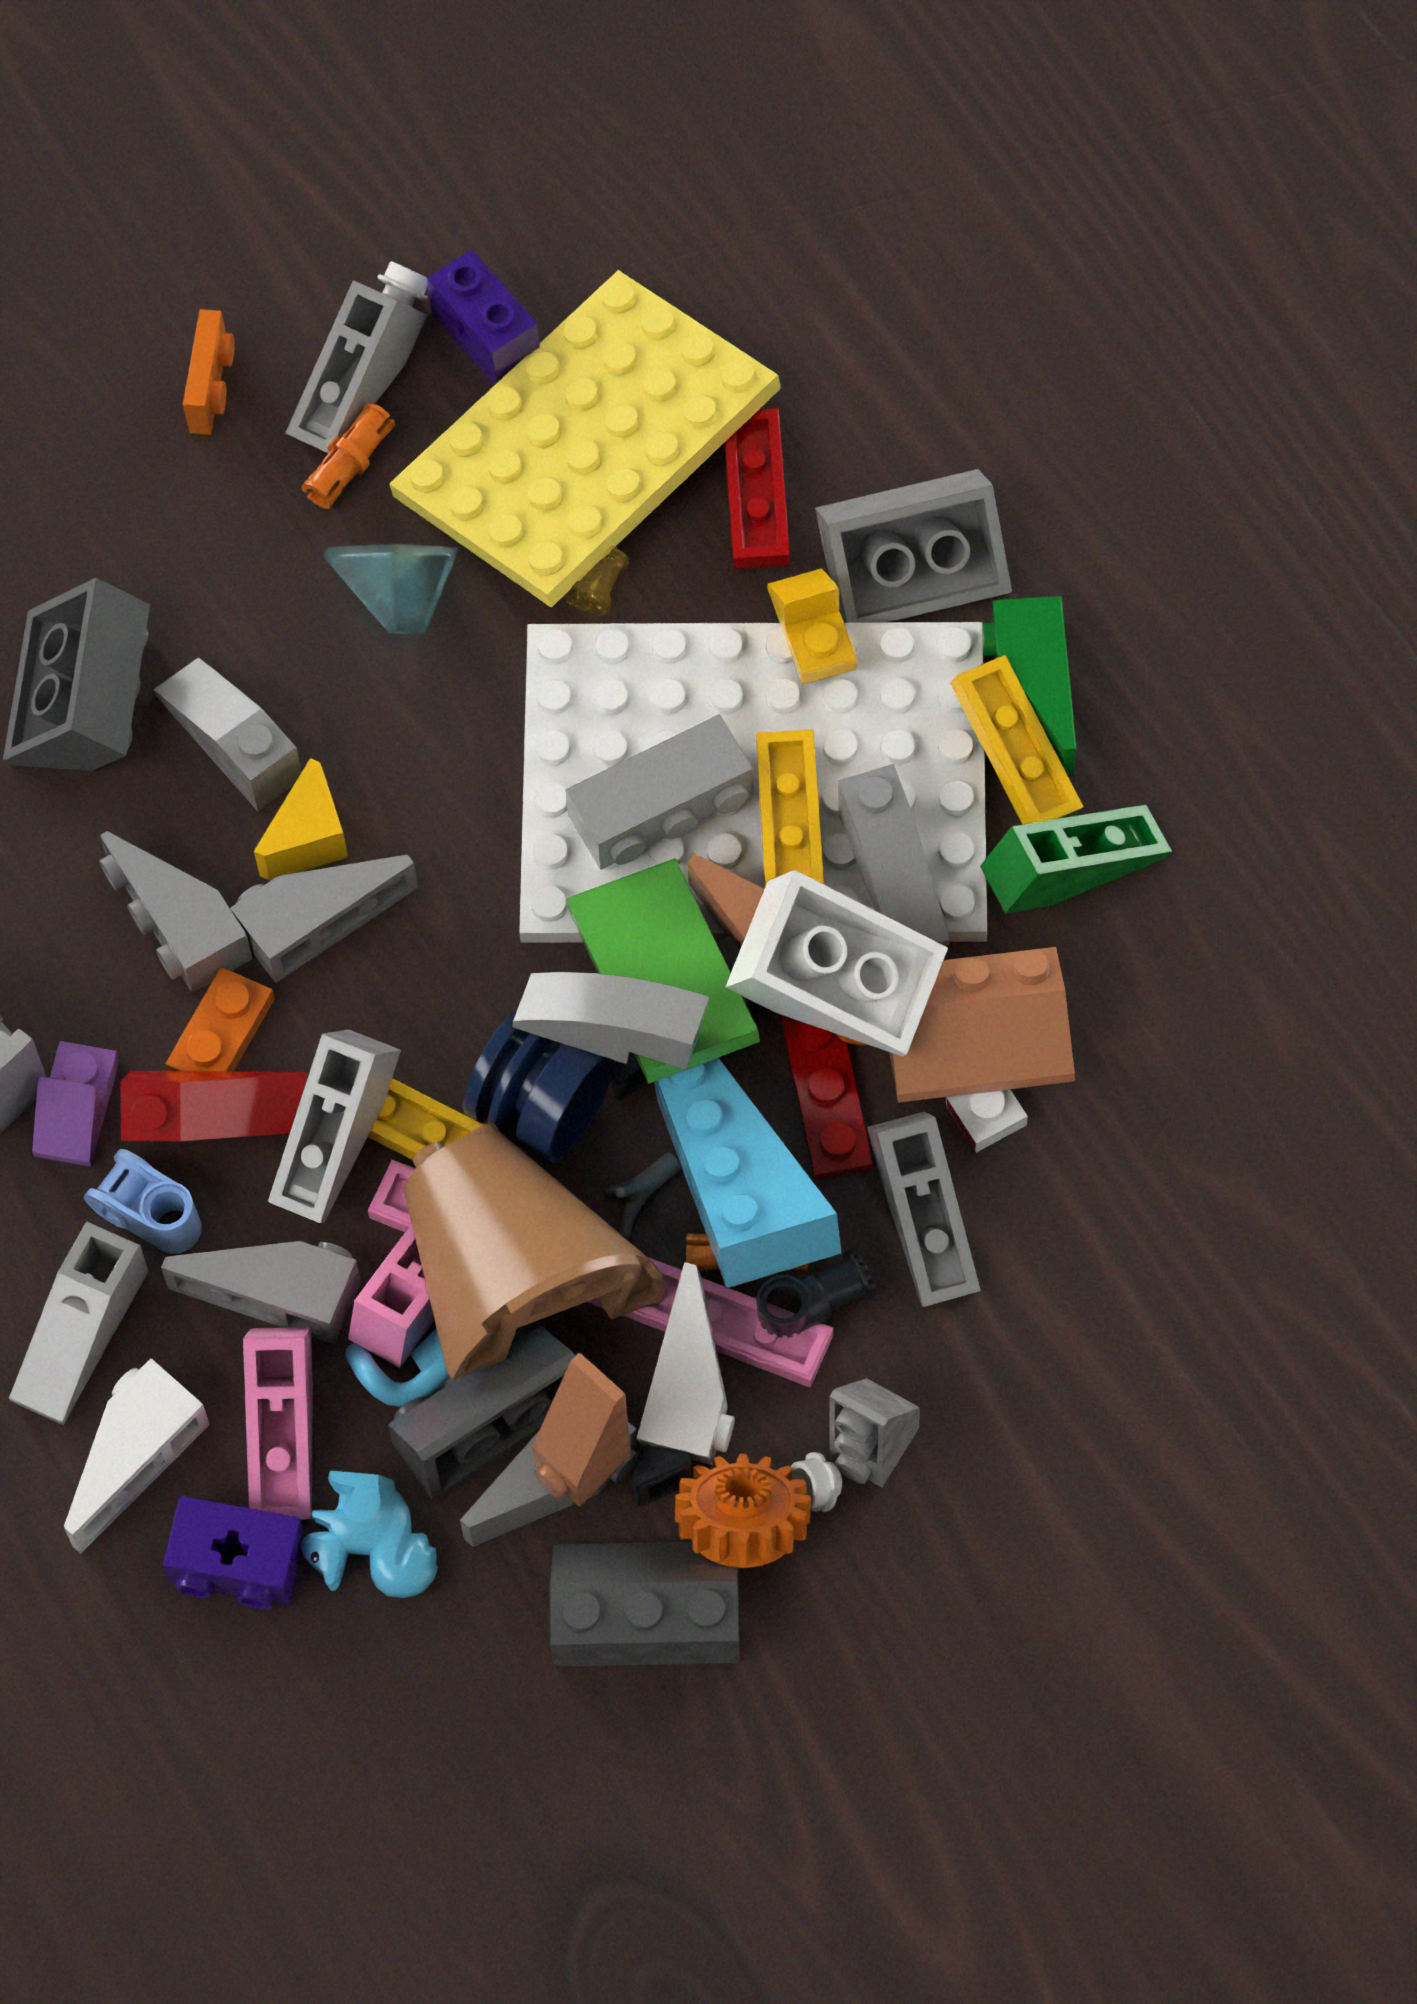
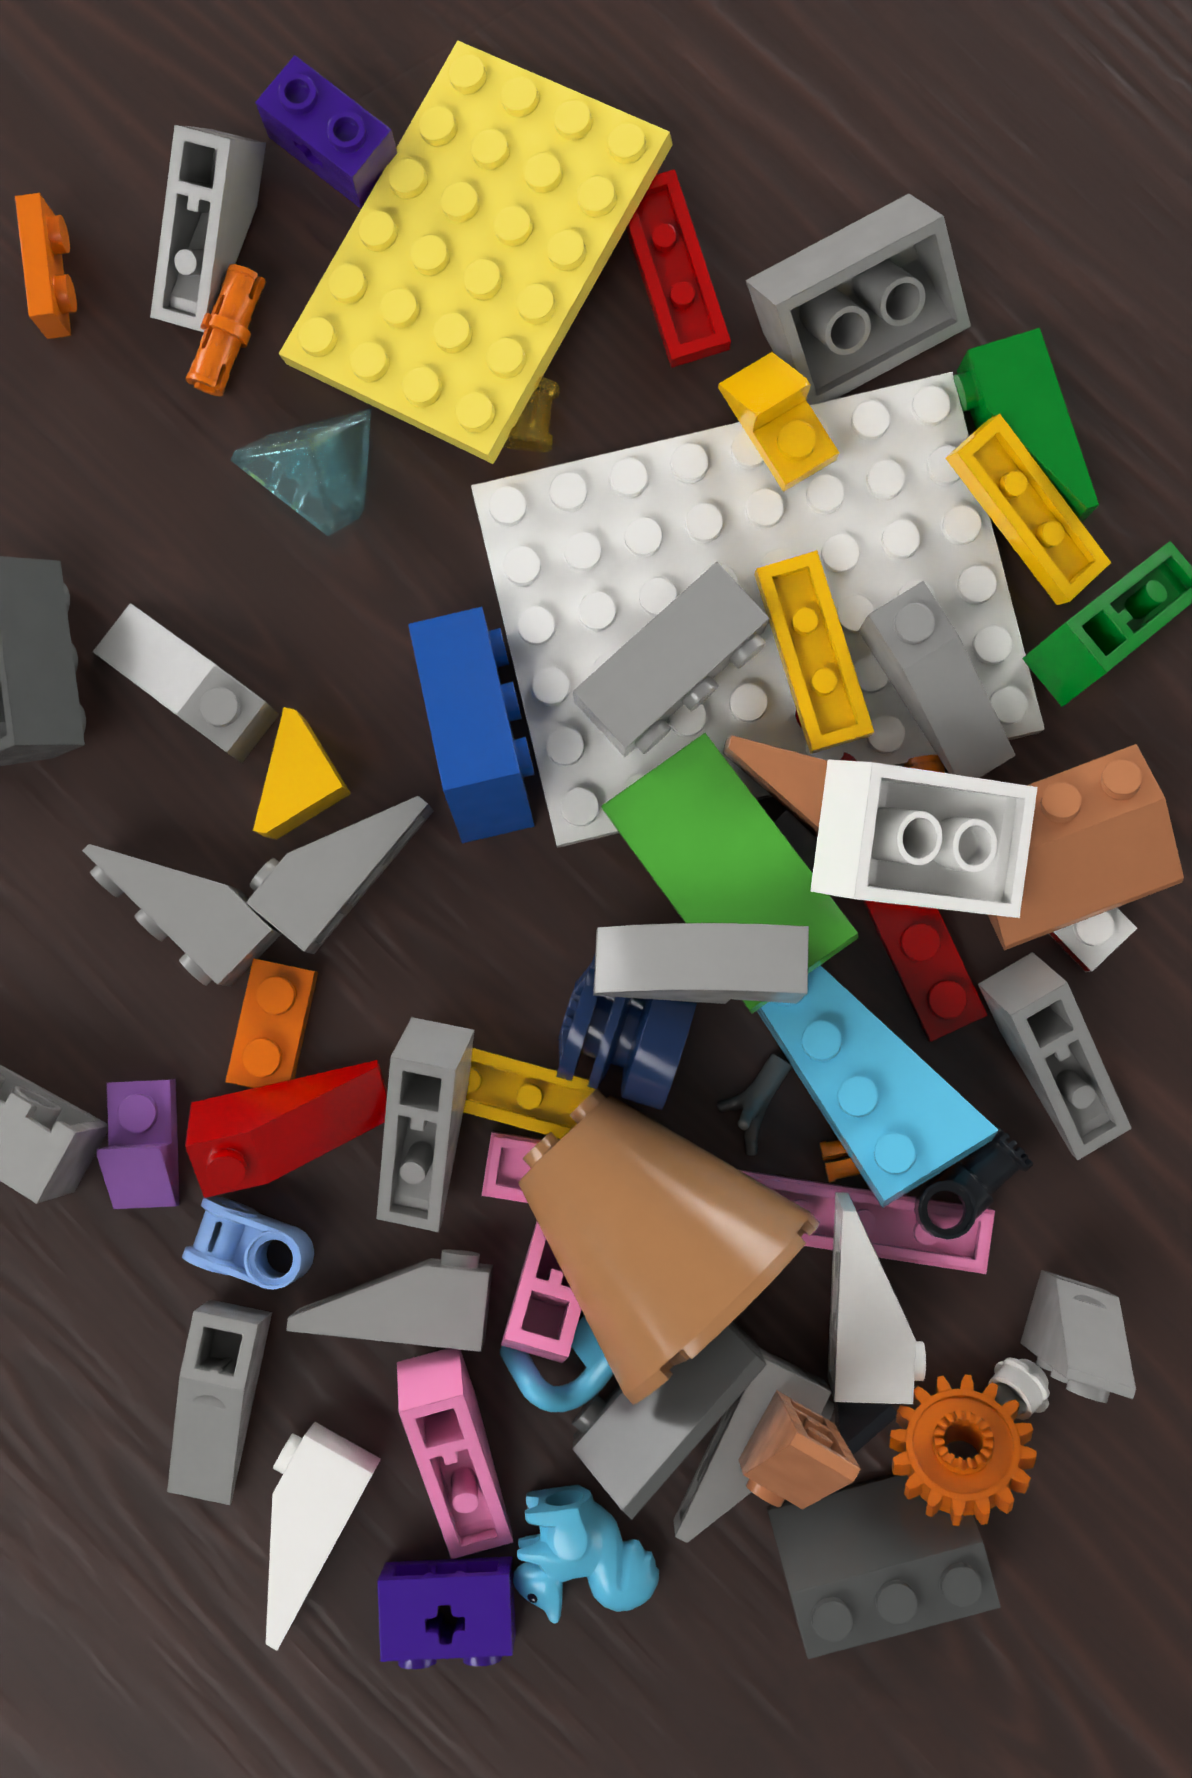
camera: 10 degrees left, 20 degrees up
white plate [378,261,428,307] -> none
none -> blue wedge [408,607,535,844]

